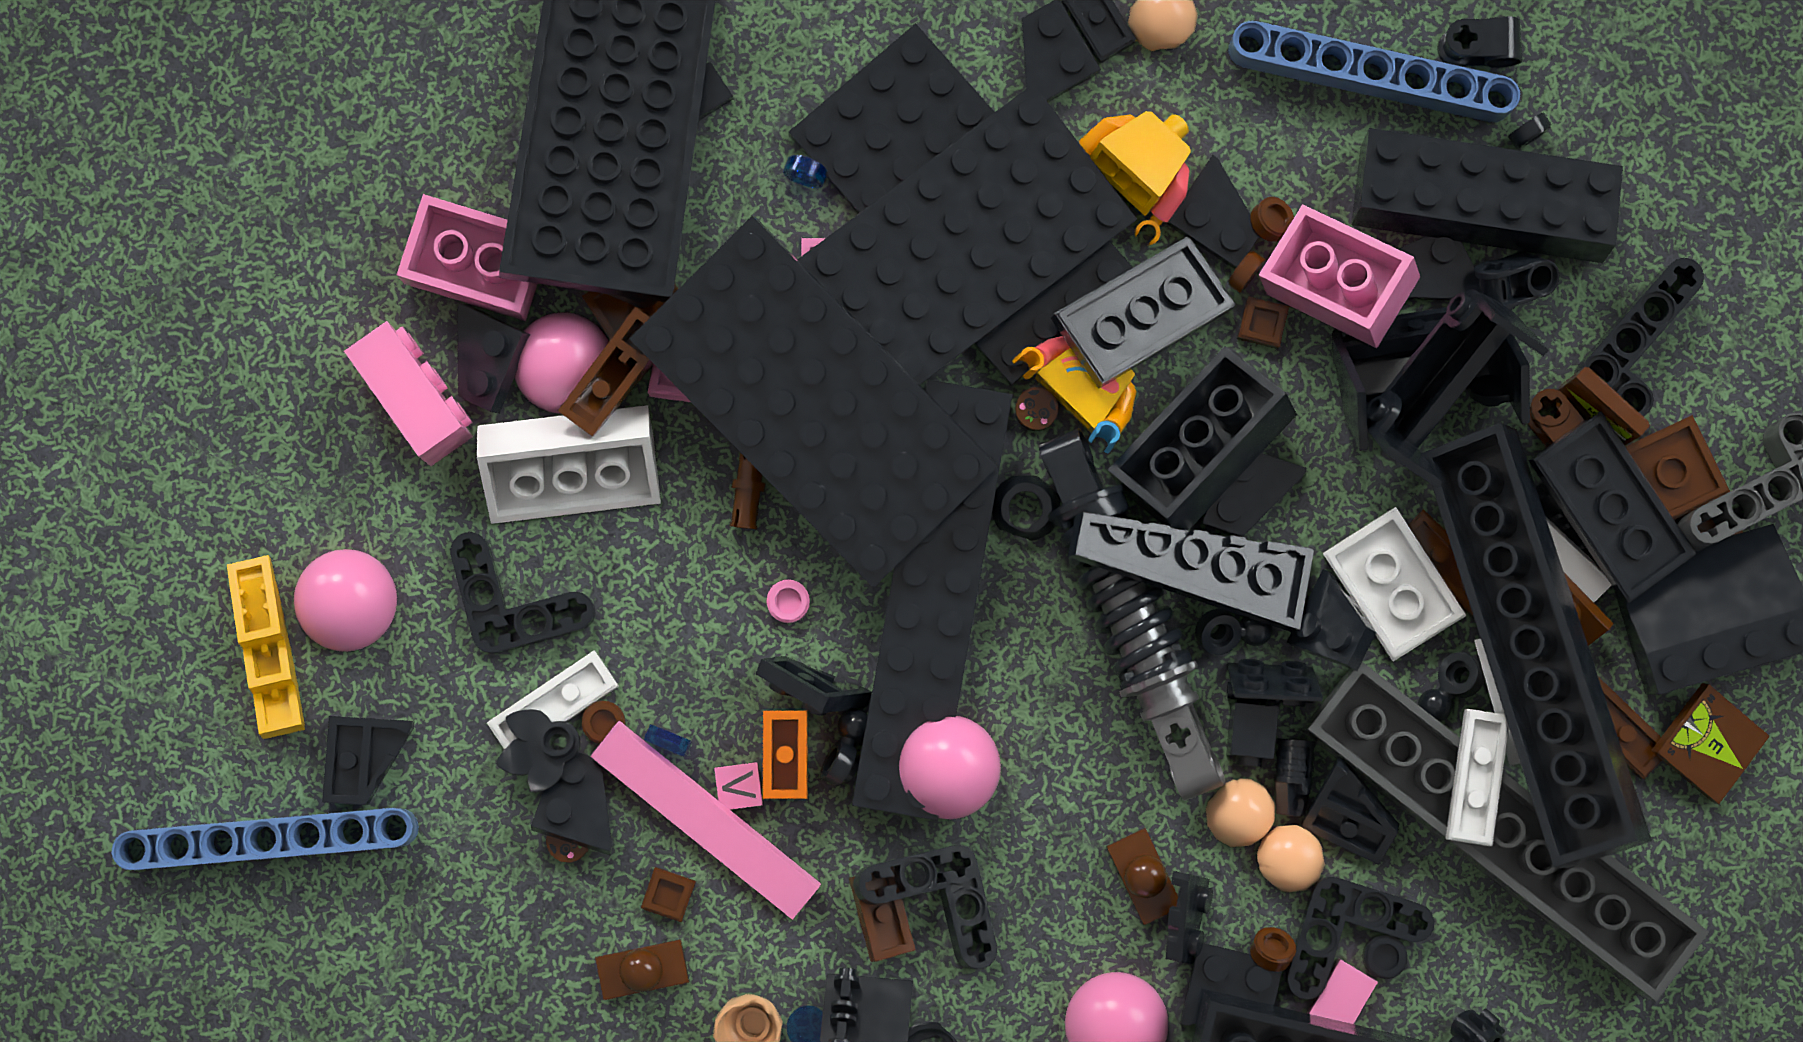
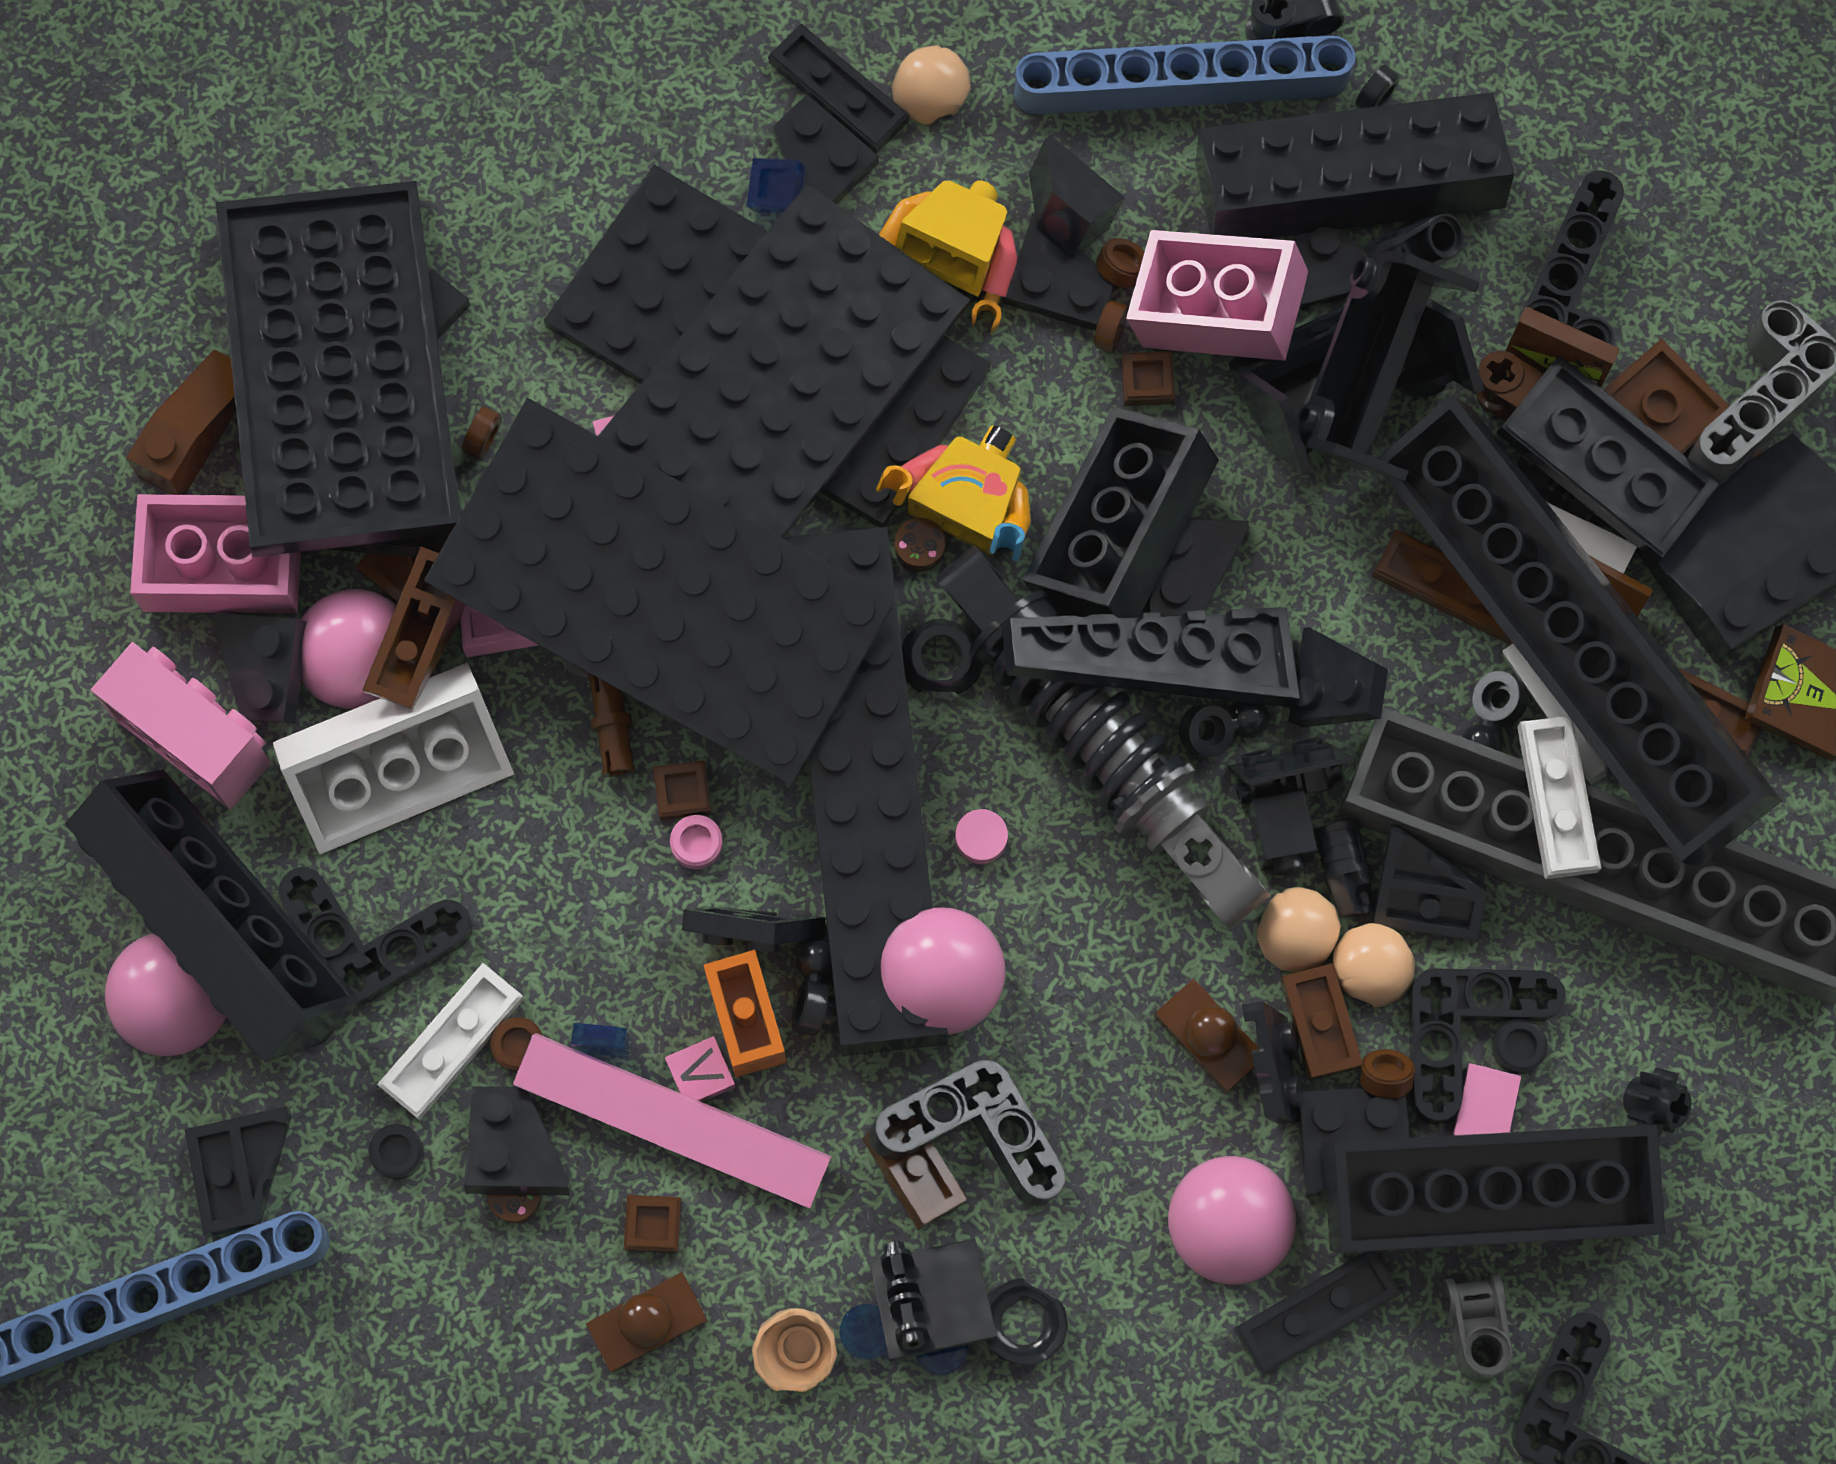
camera: 15 degrees left, 10 degrees down
yellow slope [227,555,305,739] -> none
black plate [496,709,581,792] -> none
clear blue tile [783,155,828,189] -> none
tile [1051,236,1236,389] -> none
white tile [1323,507,1466,661] -> none
none -> black brick [65,769,361,1062]
none -> reddish brown slope [126,349,236,495]
none -> black tile [369,1124,424,1180]
none -> reddish brown tile [461,406,502,459]
none -> reddish brown tile [653,760,711,821]
none -> clear blue tile [746,158,806,213]
none -> bright pink tile [955,809,1008,864]
none -> black slope [1029,135,1125,256]
none -> reddish brown plate [1280,963,1363,1081]

